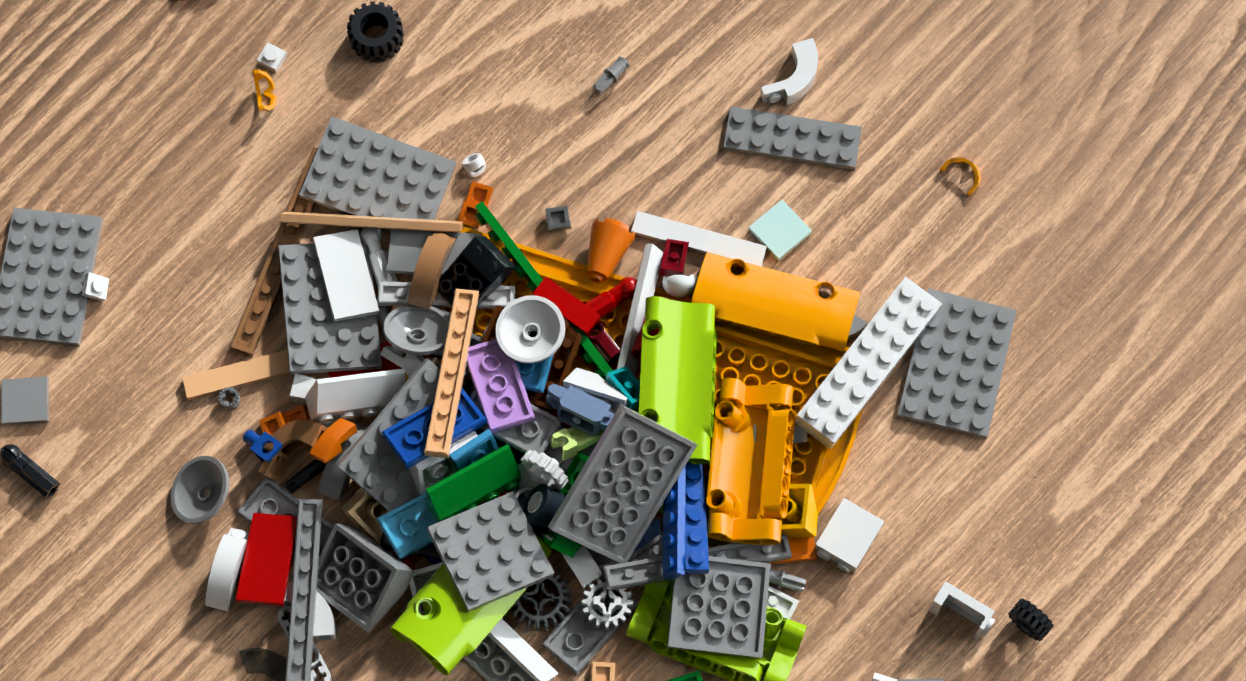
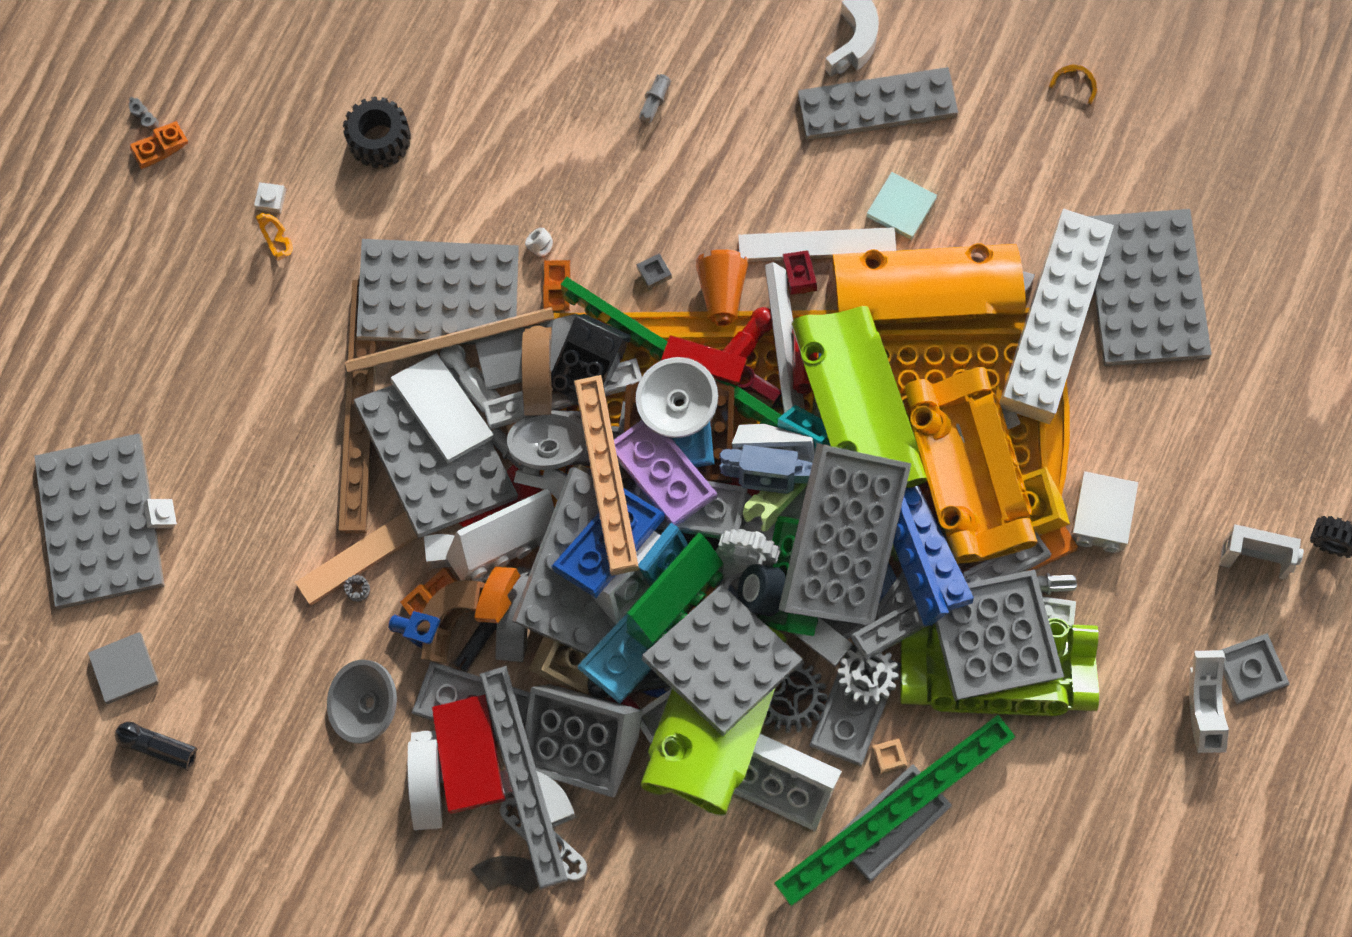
camera: 15 degrees left, 0 degrees up
white hair [663,274,698,298] -> none

